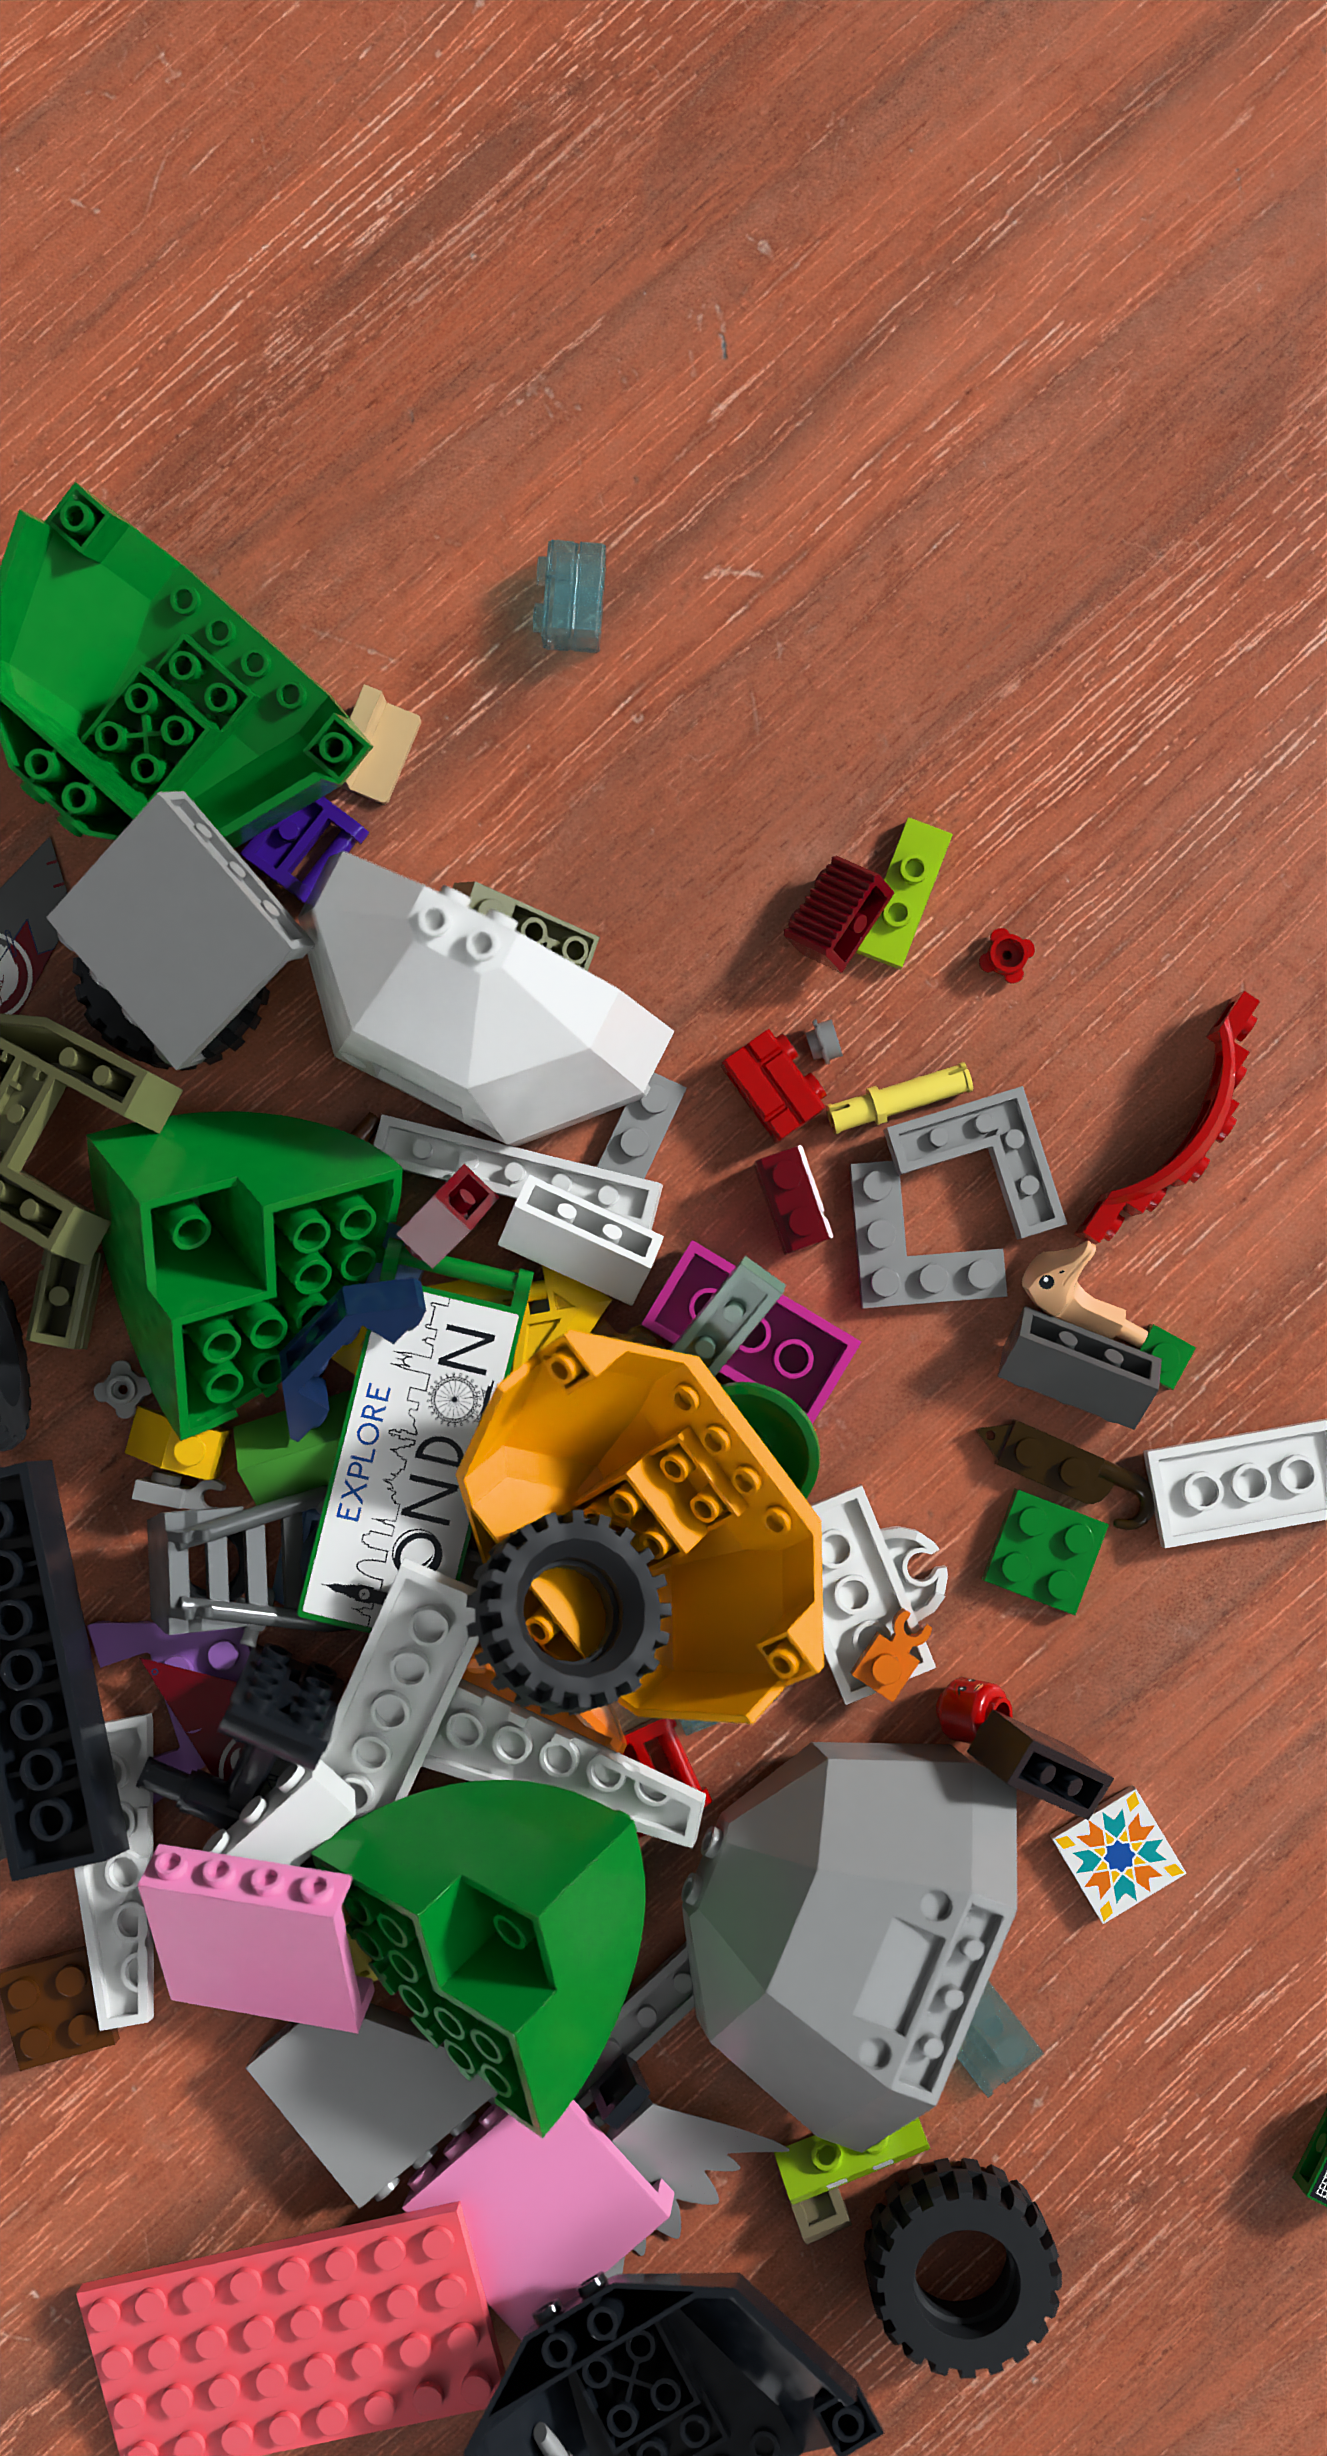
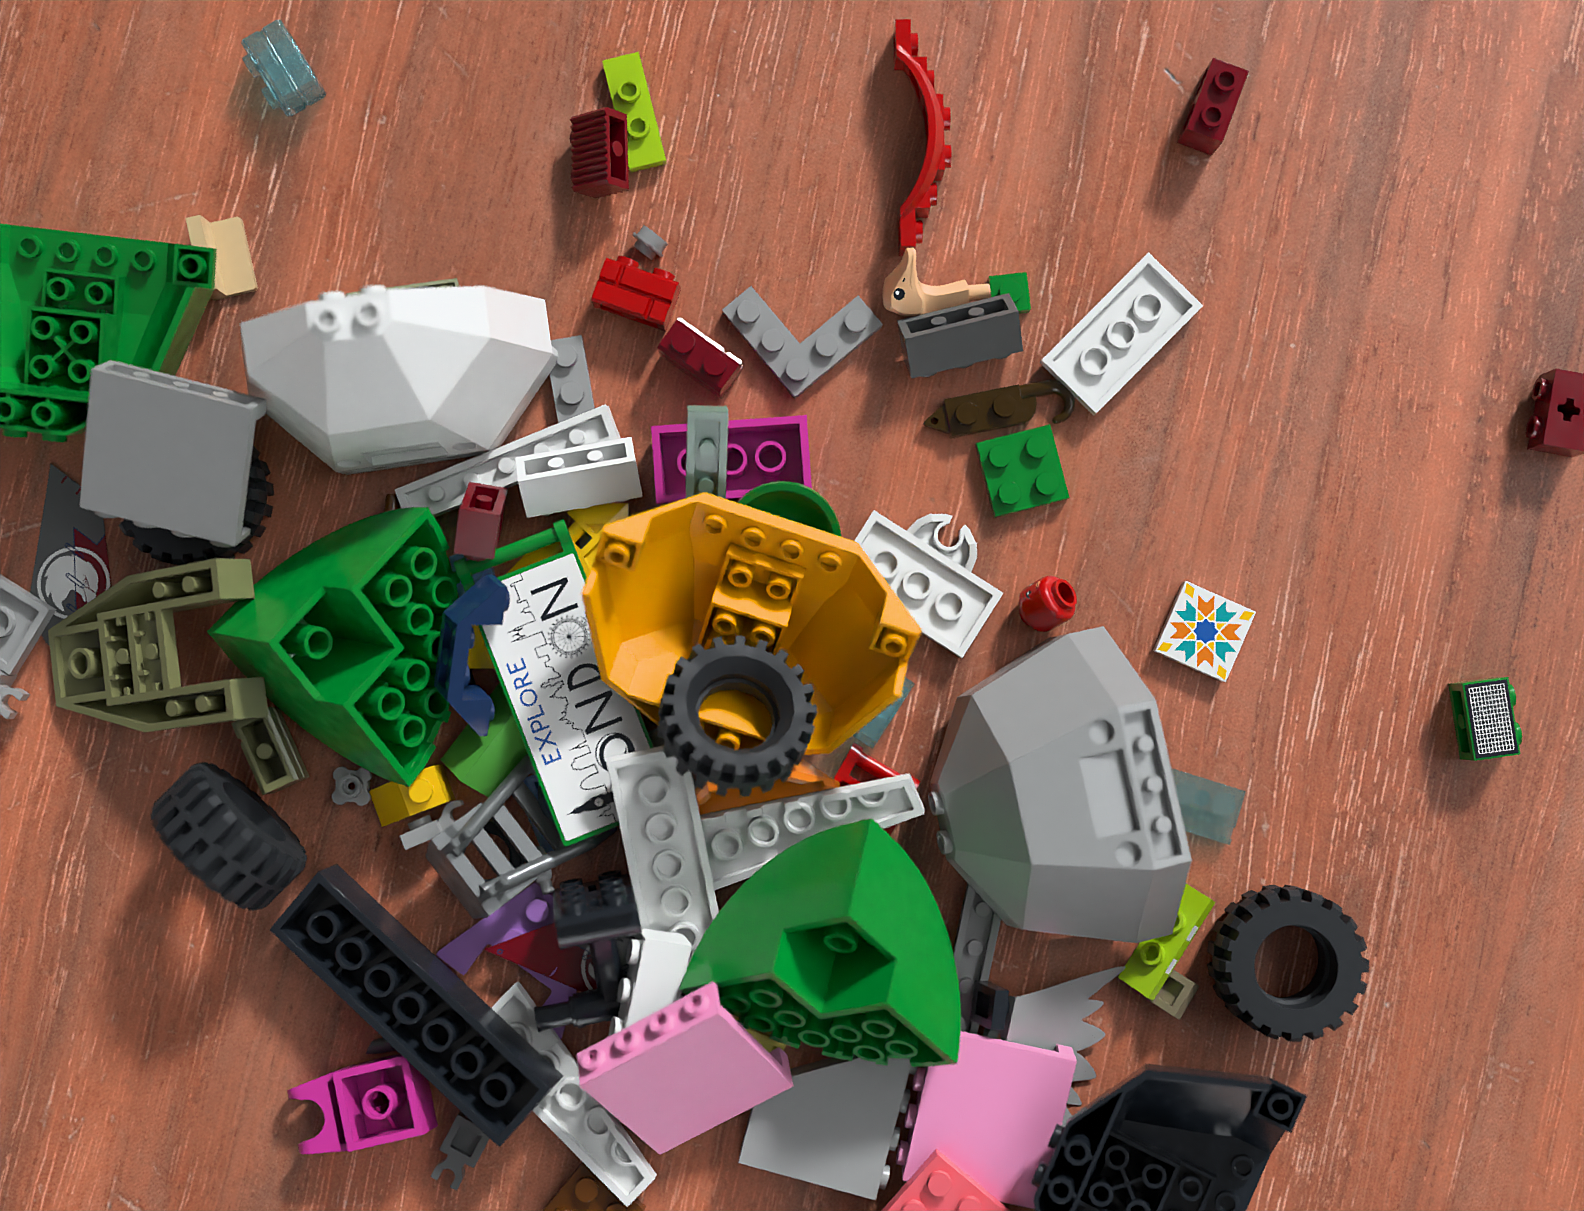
camera: 30 degrees left, 0 degrees up
dark purple plate [240,796,369,904] -> none
light yellow pin [826,1062,973,1135] -> none
orange plate [850,1607,932,1703] -> none
light grey plate [883,1086,1067,1240] -> none
black brick [966,1709,1115,1820] -> none
red plate [979,928,1035,984] -> none

